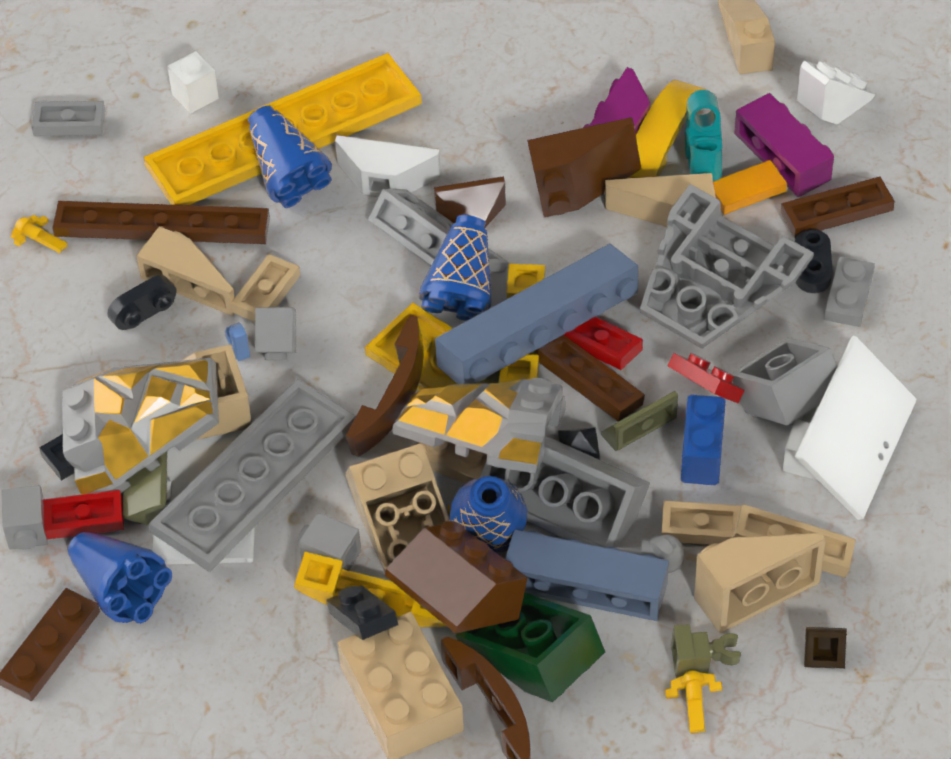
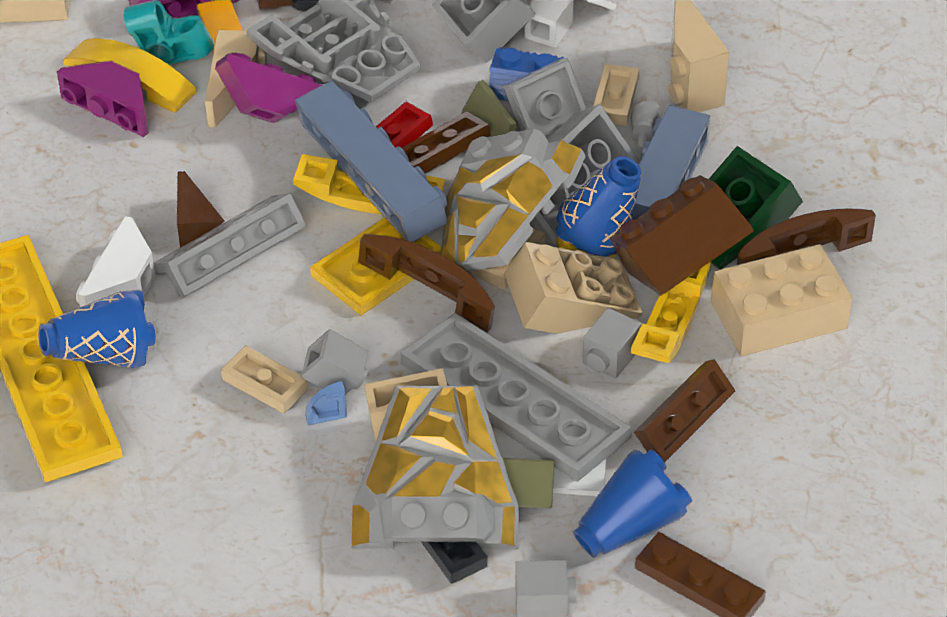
camera: 85 degrees left, 5 degrees down
yellow piece [11,215,68,254] -> none
red plate [43,490,124,540] -> none
reddish brown plate [52,201,270,244] -> none
black plate [107,275,177,330] -> none
tan slope [136,226,235,316] -> none
black plate [326,585,398,640] -> none
blue cone [419,215,492,321] -> none
reddish brown slope [527,117,642,217] -> none
yellow piece [665,670,723,734] -> none
plate [667,353,745,403] -> none
olive piece [671,624,741,678] -> none
tan plate [733,504,856,578] -> none
dark brown slope [804,627,847,669] -> none
none -> magenta slope [215,52,322,123]
none -> light grey tile [504,58,587,139]
none -> reddish brown plate [634,359,736,463]

